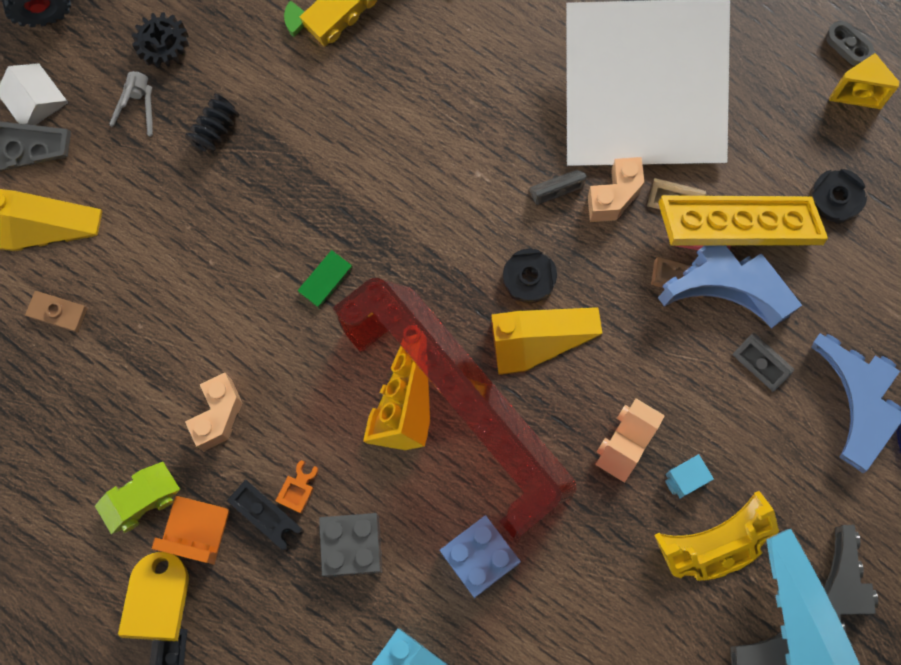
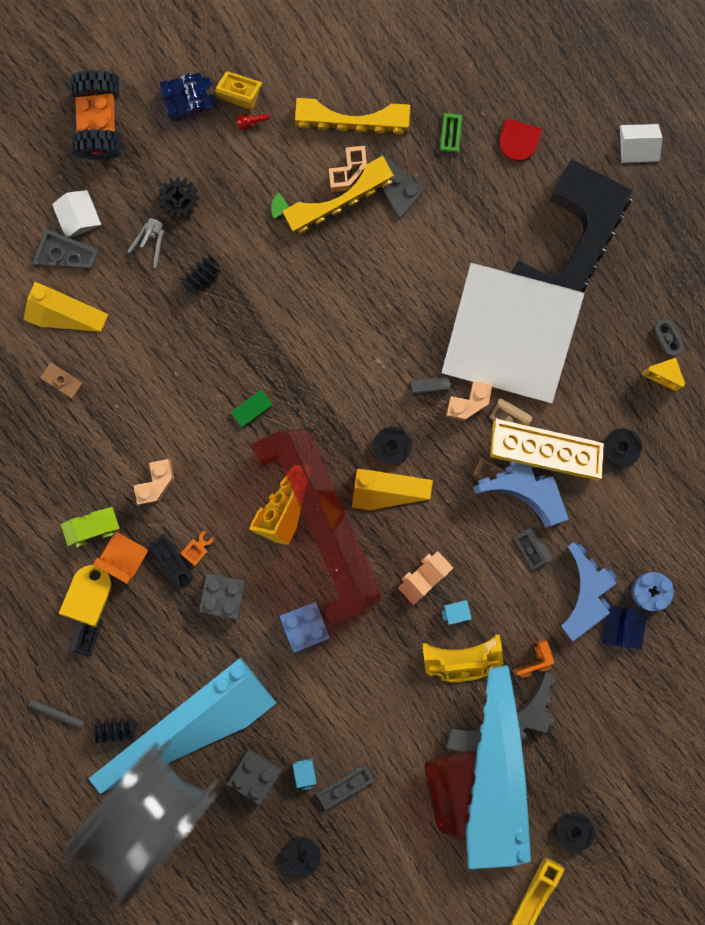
camera: 10 degrees right, 10 degrees up
none -> orange bracket [513,639,555,678]

